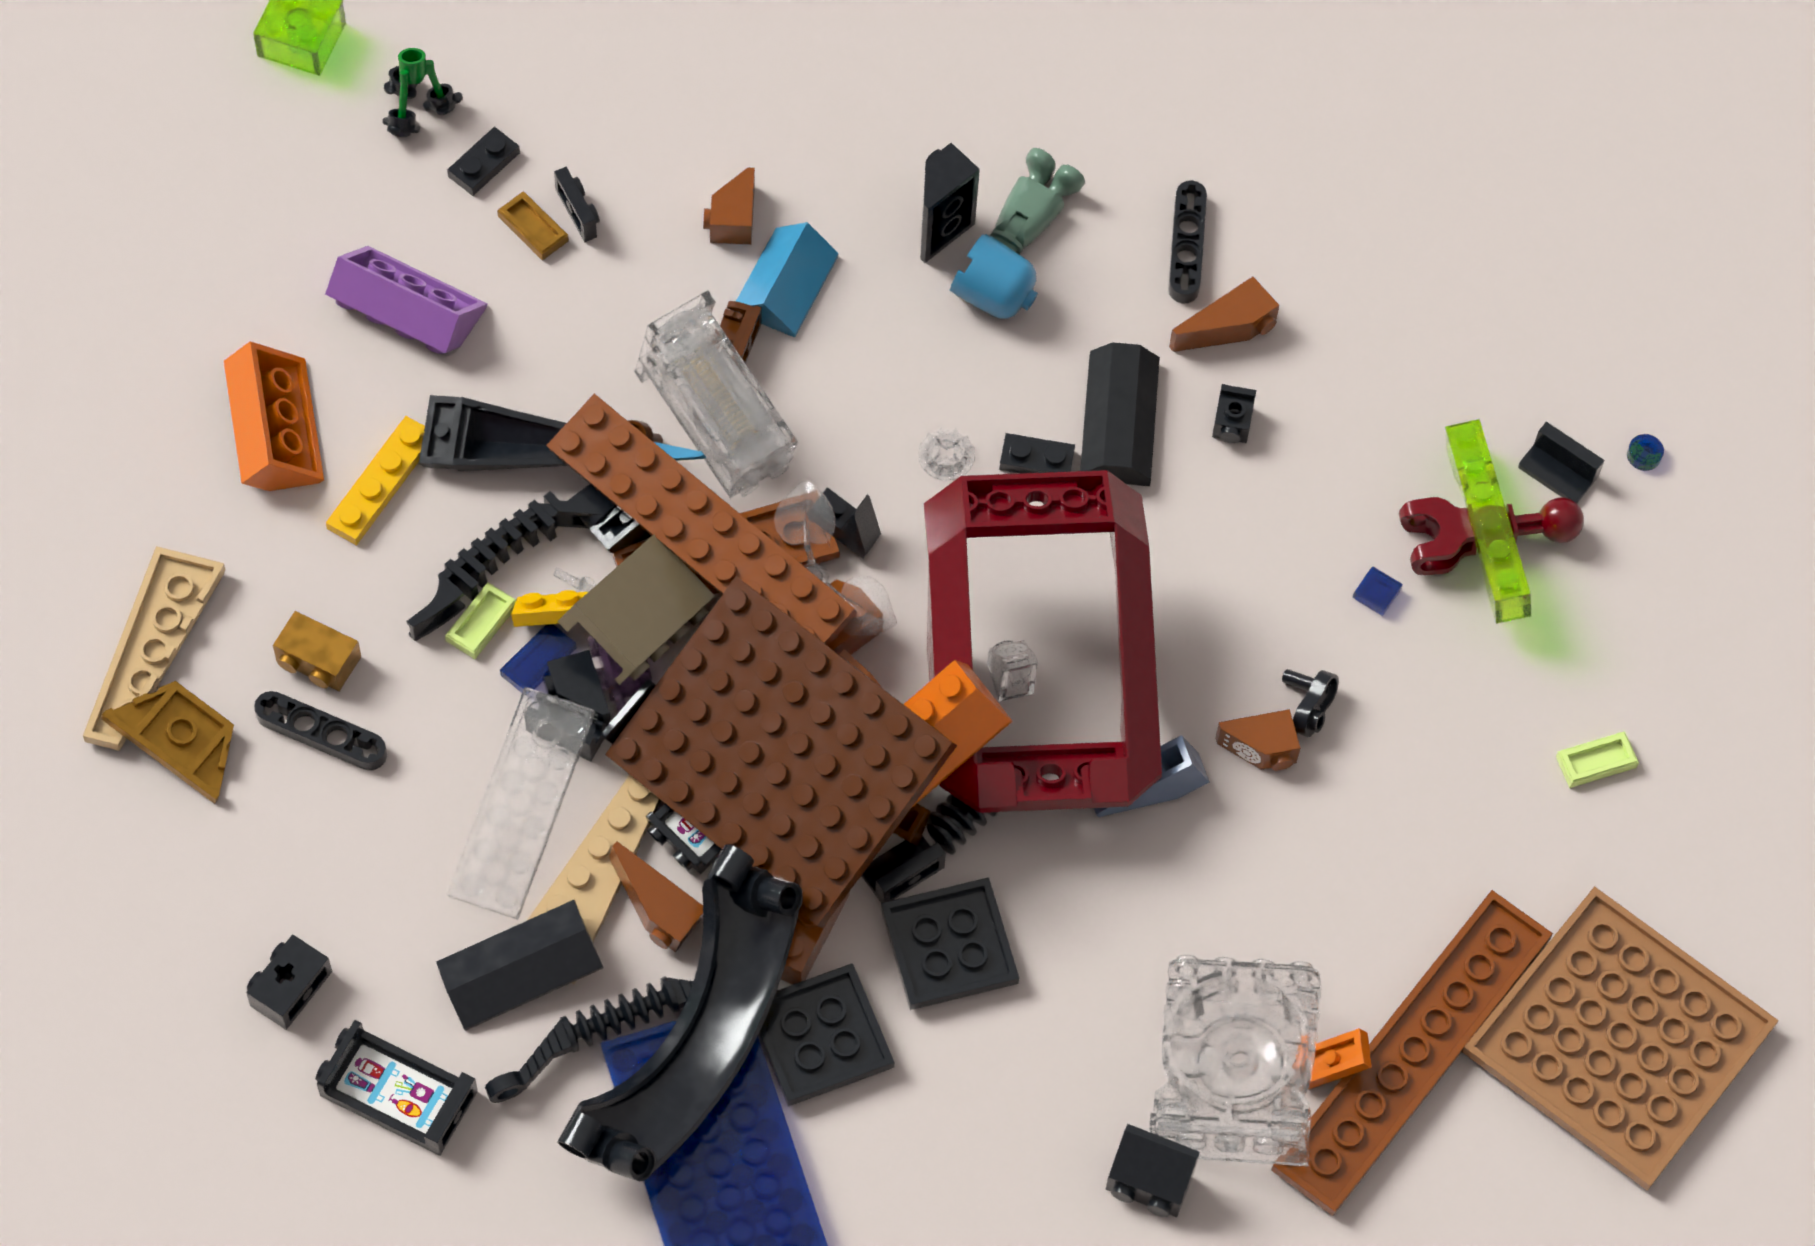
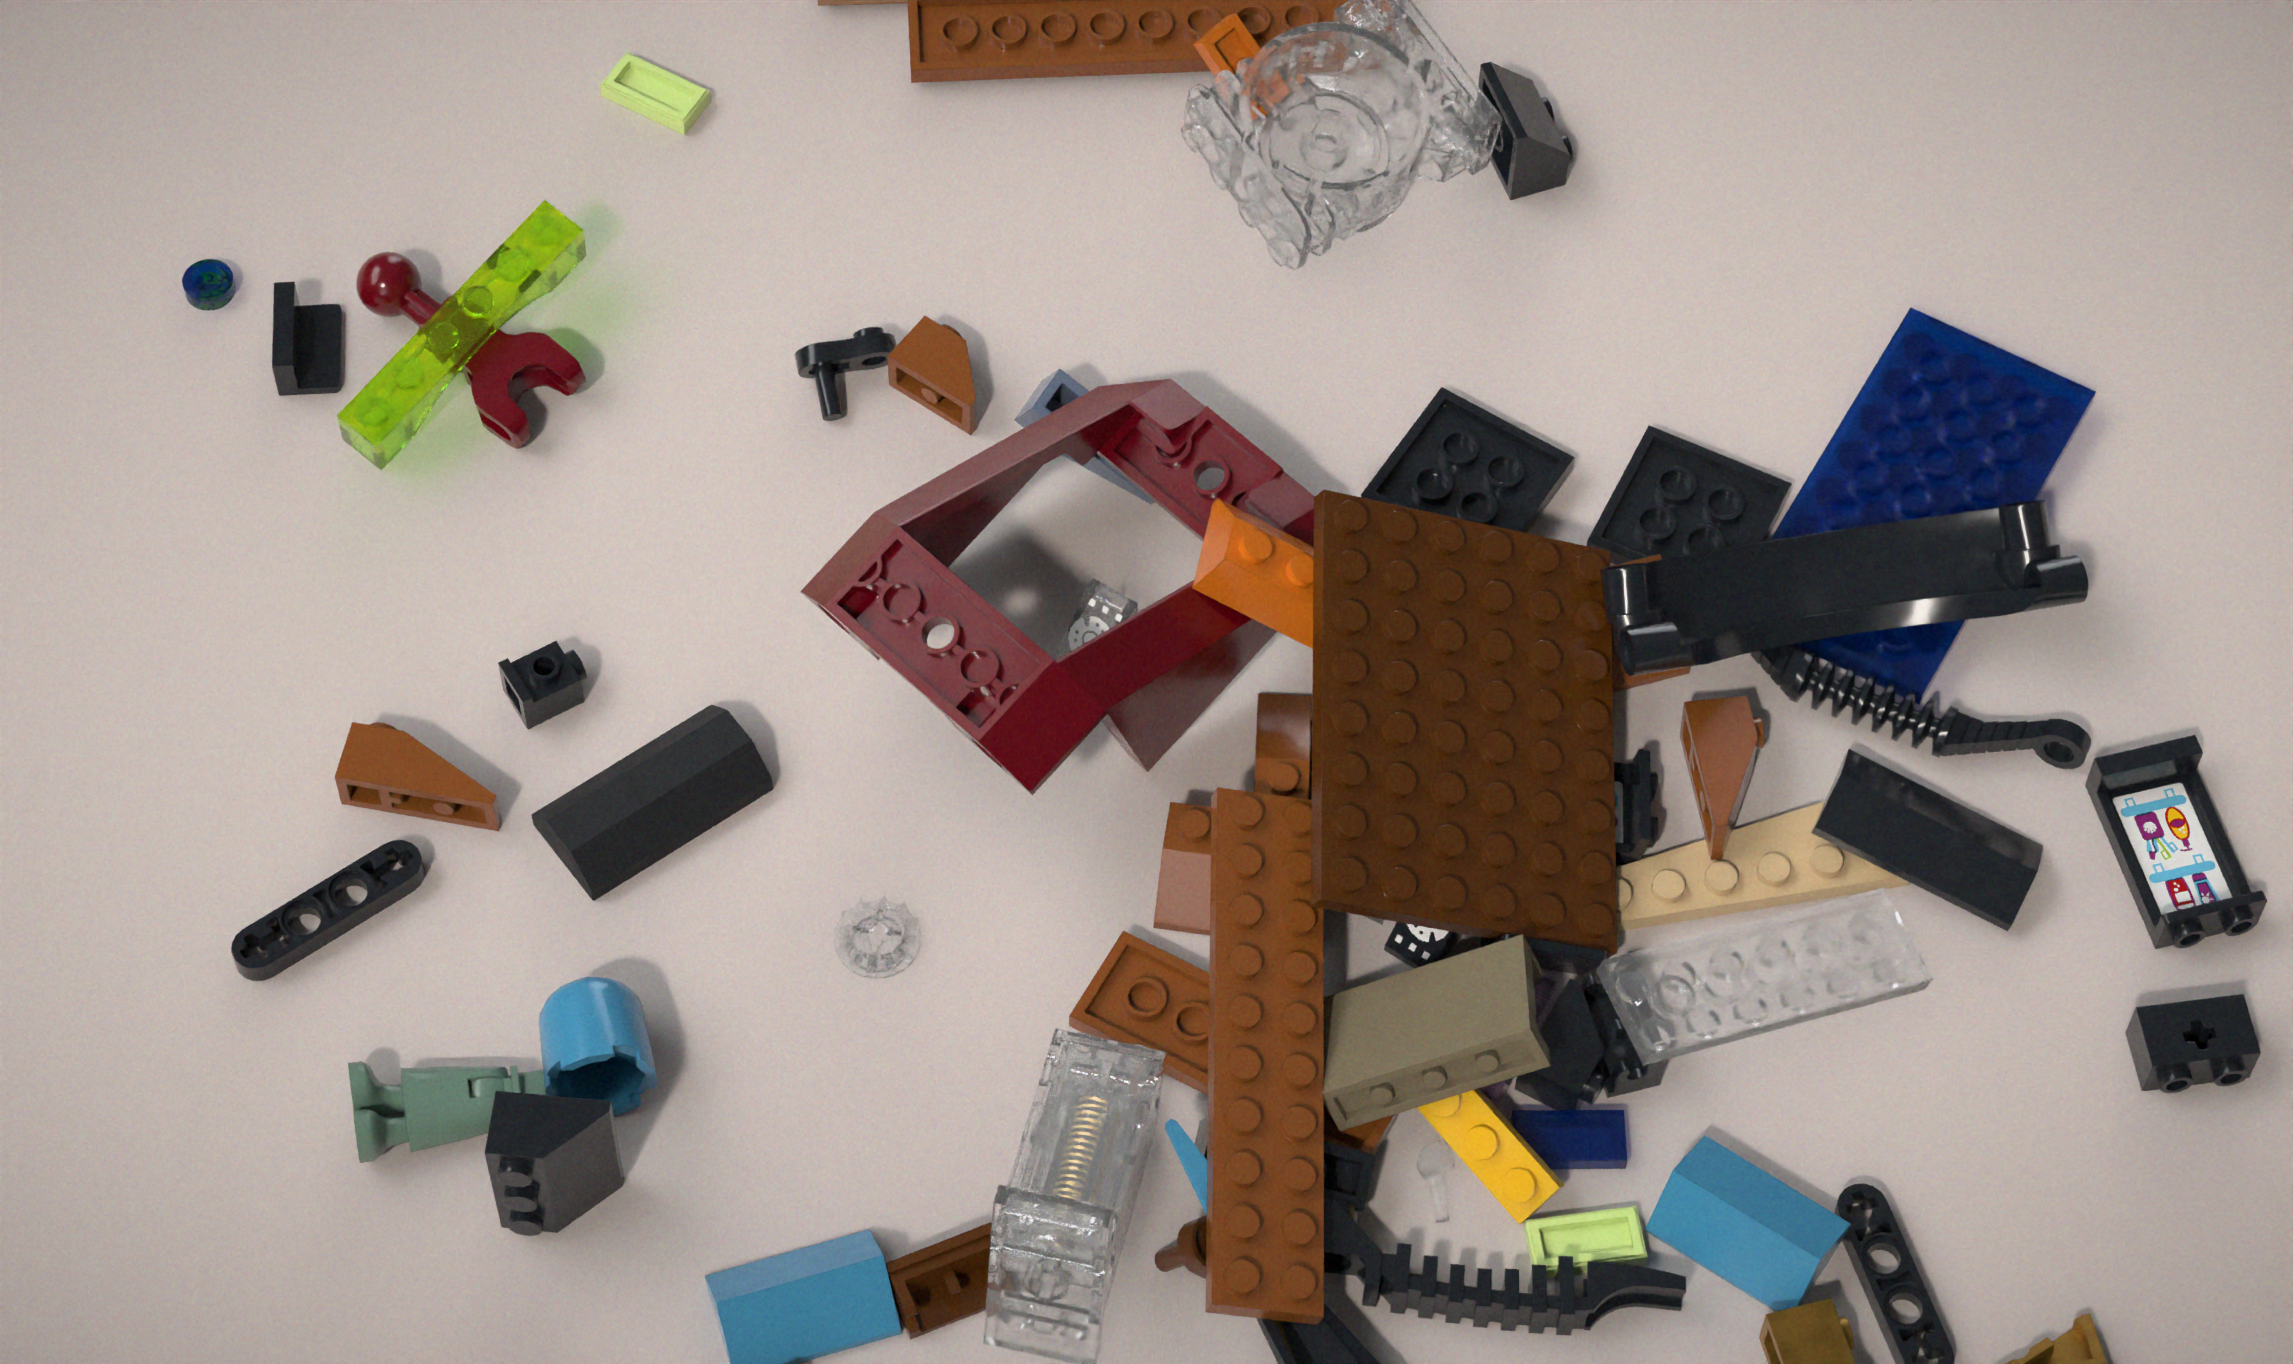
camera: 130 degrees left, 5 degrees down
clear plant [774,481,897,636] -> none
black slope [806,487,881,559] -> none
black plate [999,433,1075,474] -> none
clear blue tile [1352,566,1403,616] -> none
none -> dark azure slope [1645,1135,1851,1312]

